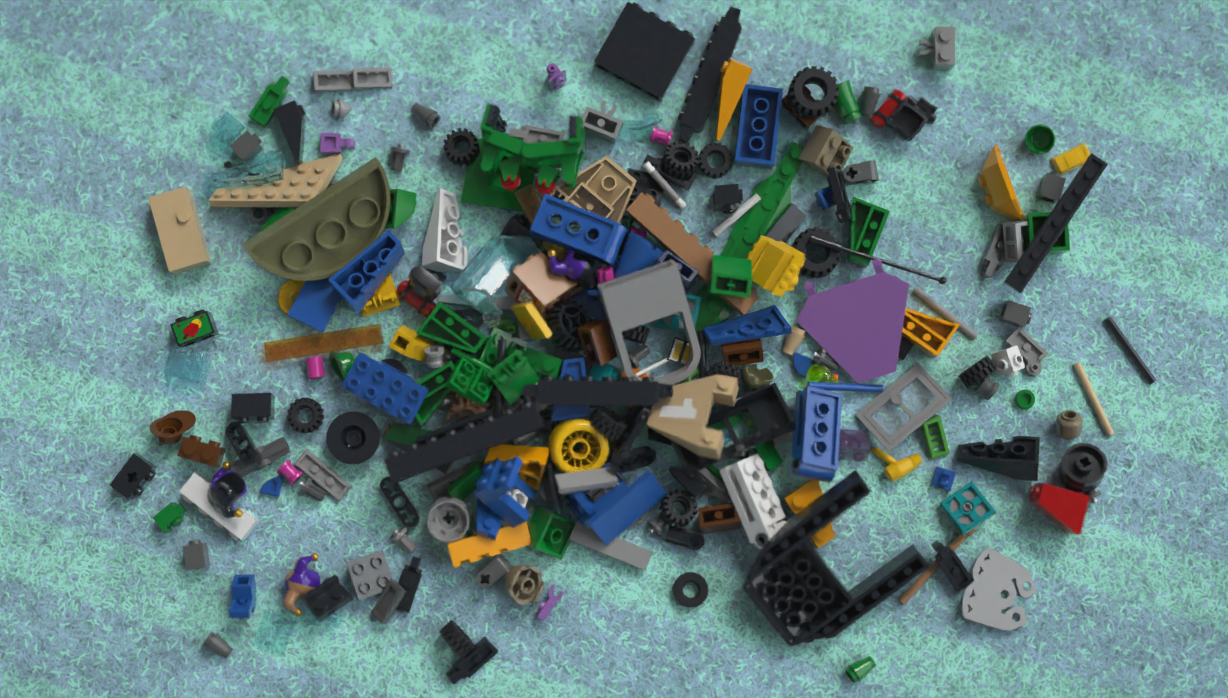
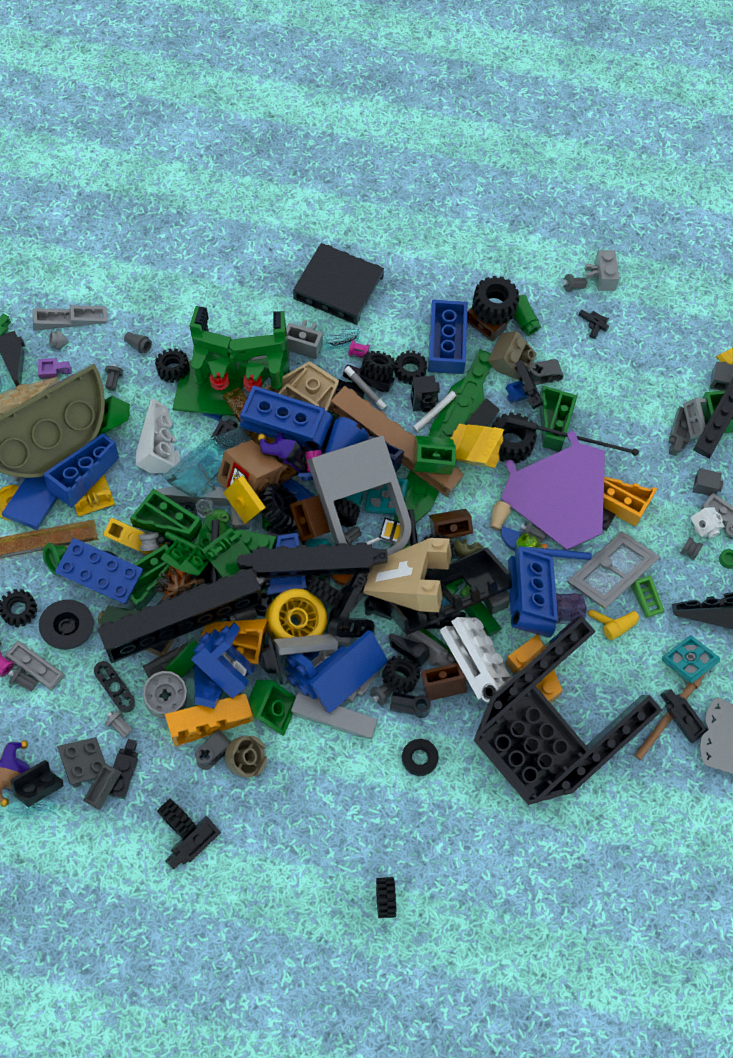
camera: 10 degrees left, 20 degrees down
dark pink piece [305,356,325,379] -> none
black piece [396,265,447,317] -> none
medium lavender plate [537,585,563,621] -> none
medium lavender hinge [546,63,567,91] -> none
black hinge [677,6,742,144] -> none
blue wing [703,305,792,346] -> none
light orange wedge [715,58,753,141] -> none
green cone [845,656,876,683] -> none
dark grey cone [861,87,881,116] -> none
black piece [870,89,928,142] -> none
light grey bar [912,286,978,340] -> none
blue tile [931,466,956,491] -> none
black tyre [958,356,997,389] -> none
light orange wedge [978,145,1024,221] -> none
green hair [1025,124,1056,154] -> none
none -> dark grey piece [562,274,587,292]

